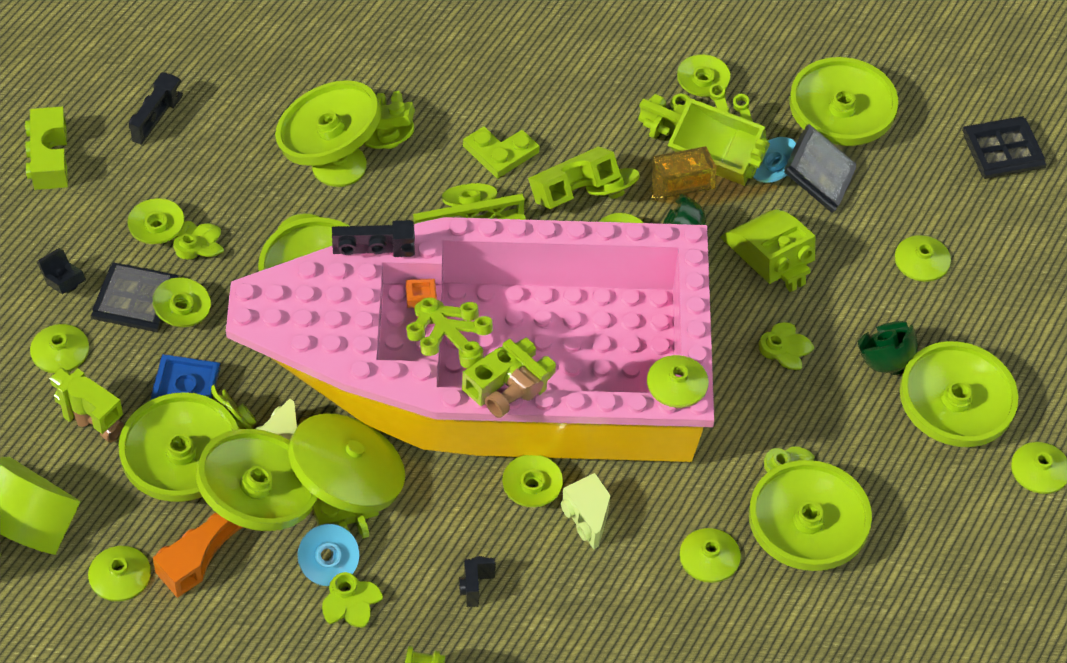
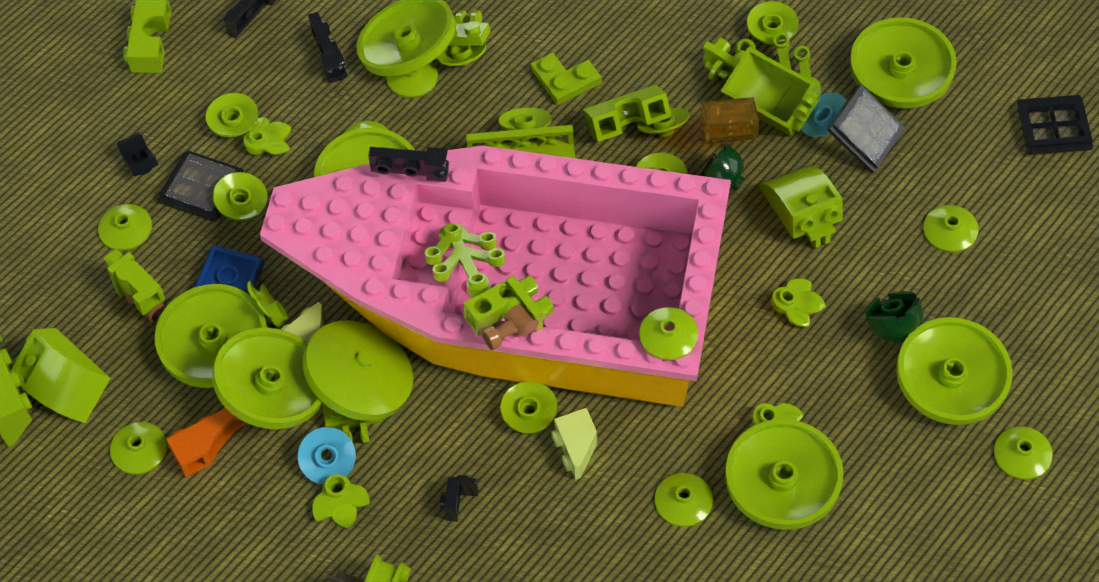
camera: 15 degrees right, 5 degrees up
orange tile [406,279,437,308] -> none
none -> black plate [308,11,348,83]

